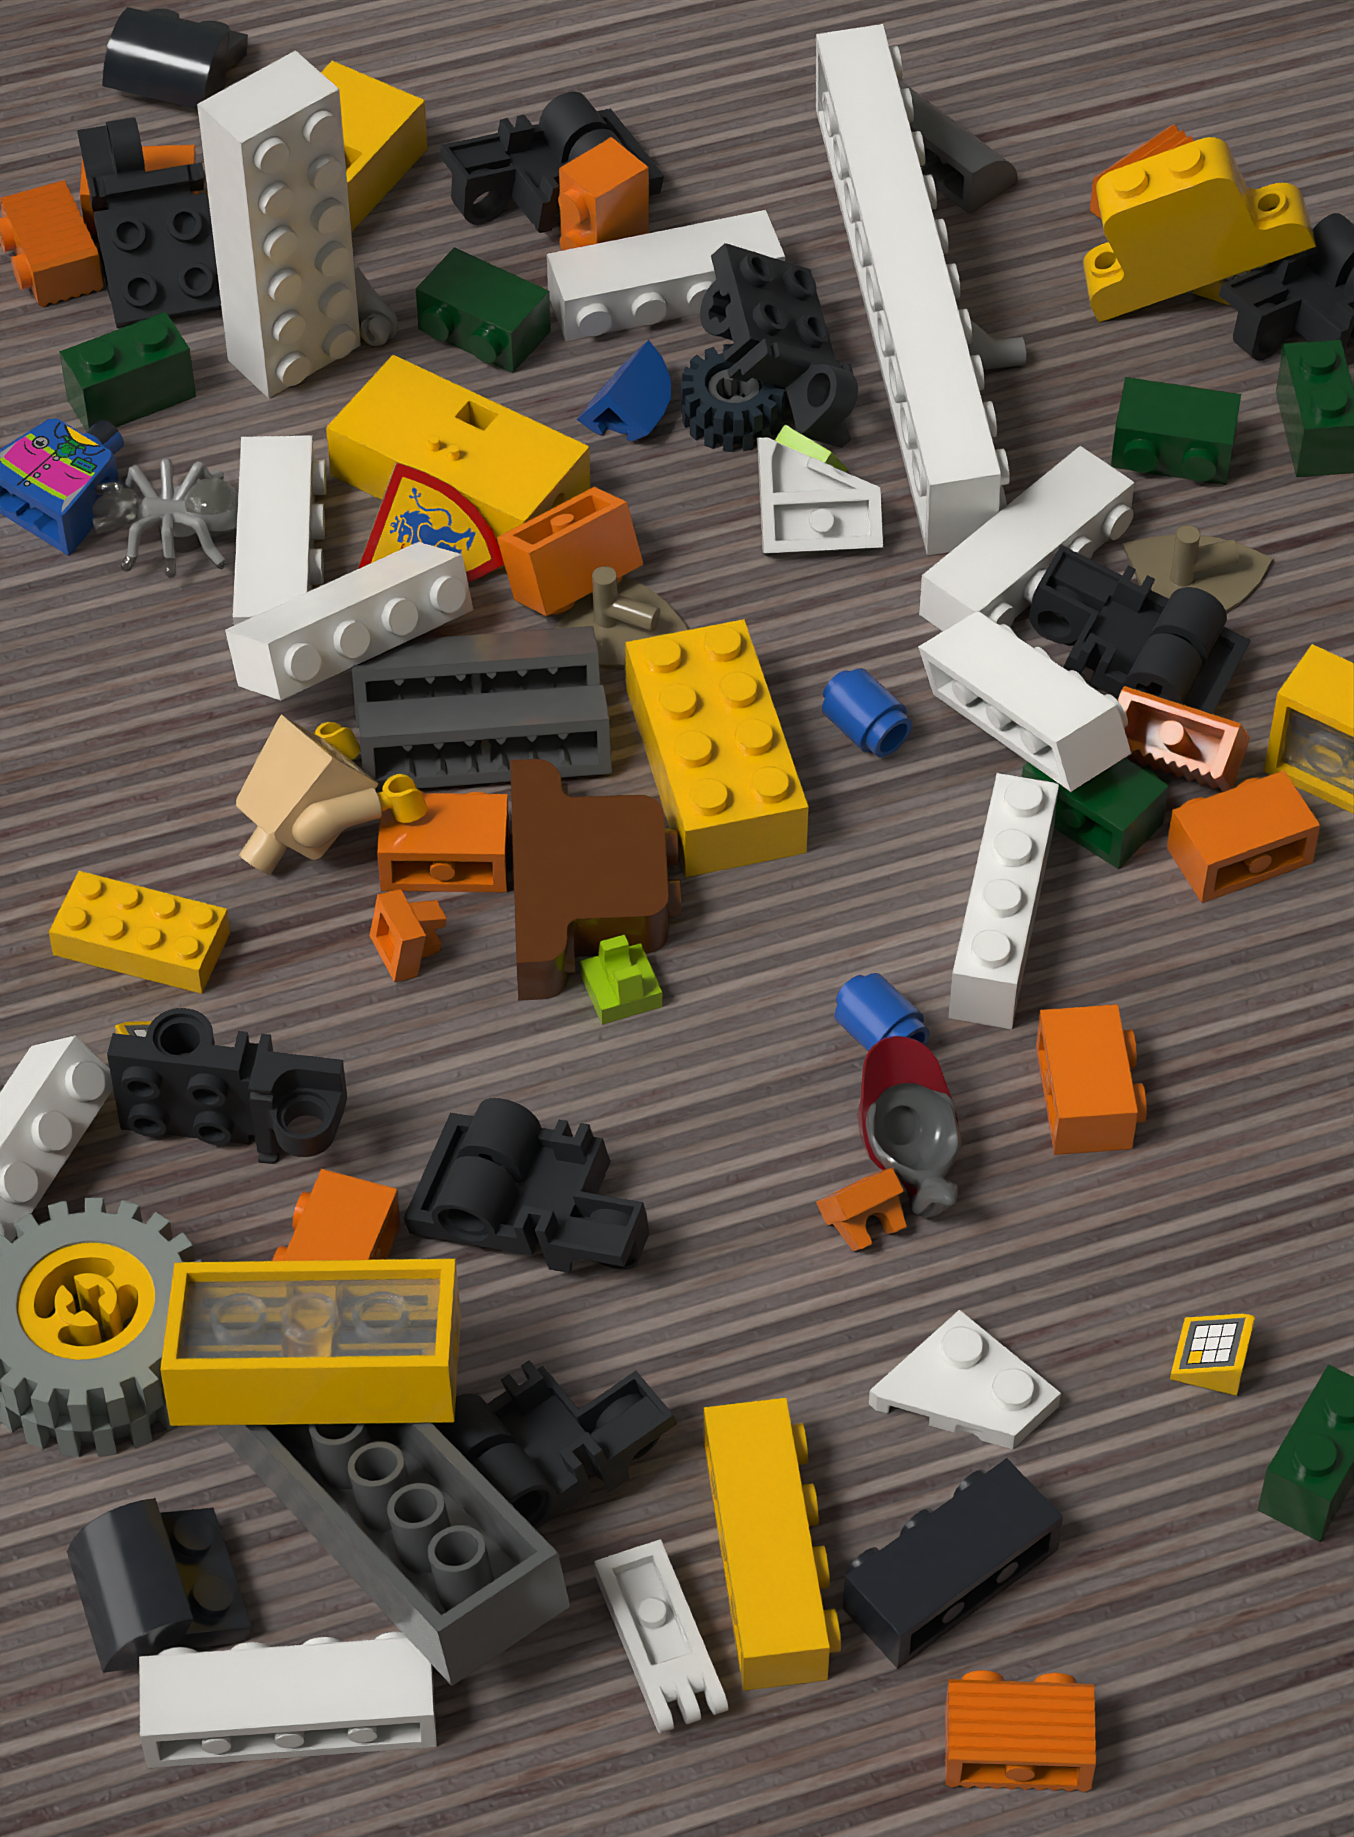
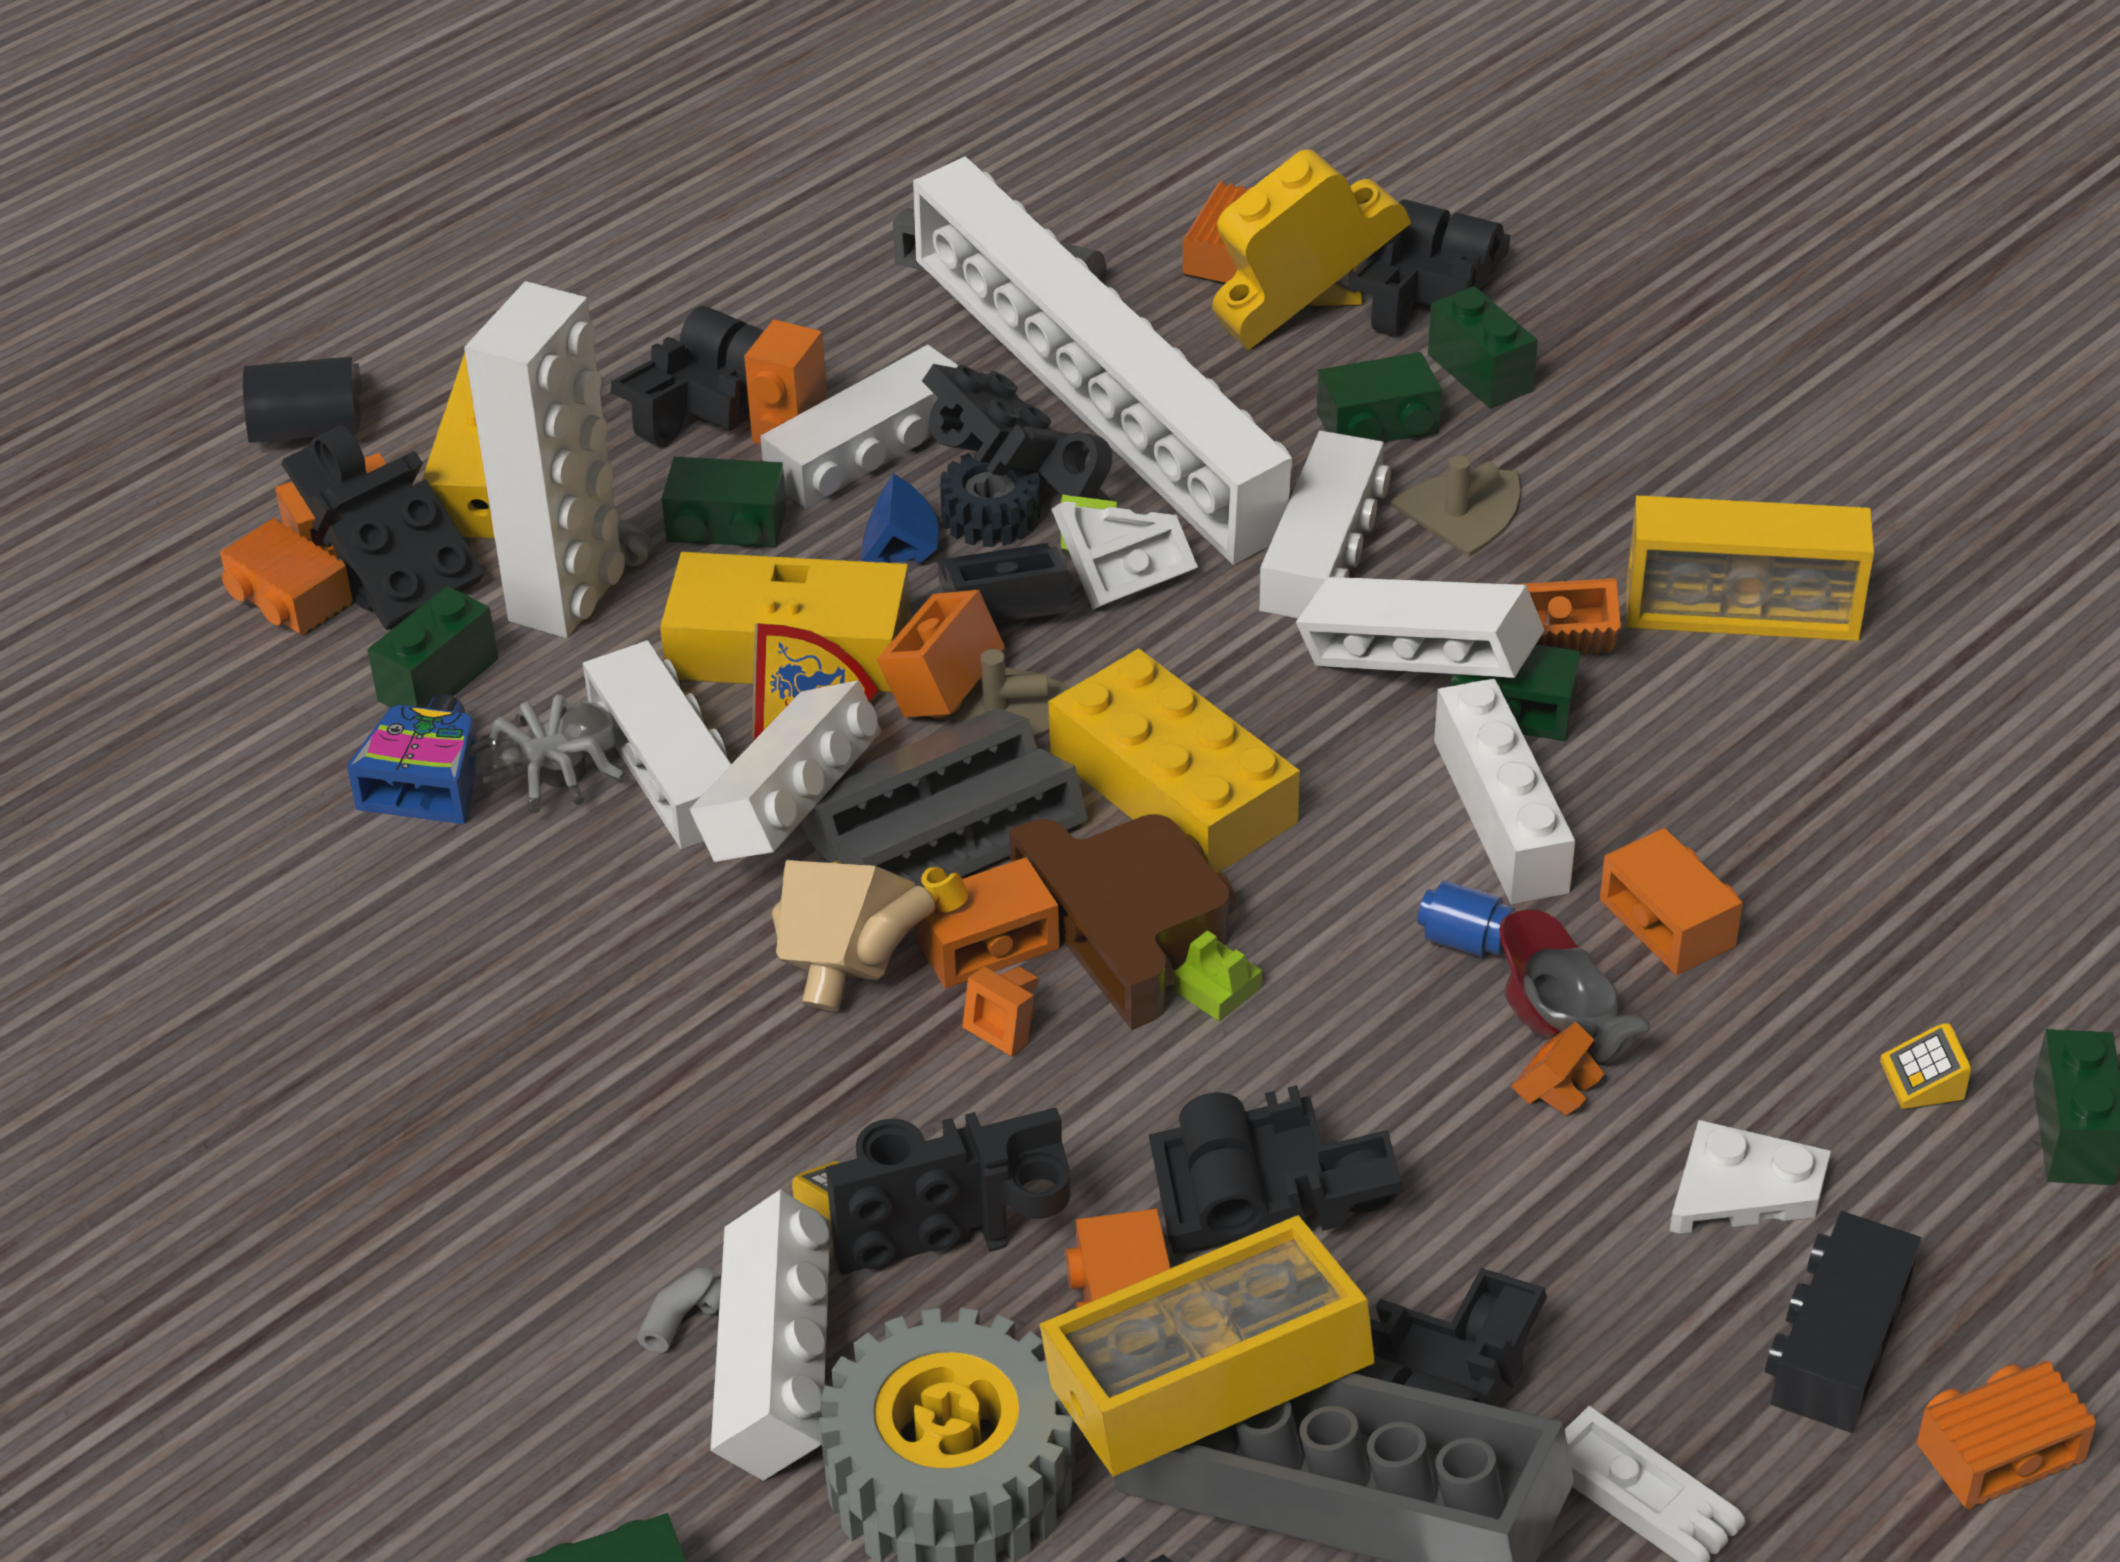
camera: 25 degrees left, 10 degrees down
yellow piece [49,871,231,994] -> none
yellow brick [703,1397,841,1691] -> none
blue brick [822,668,912,757] -> none
black plate [1029,545,1251,714] -> none
orange brick [1167,770,1320,903] -> none
none -> black brick [937,543,1070,624]

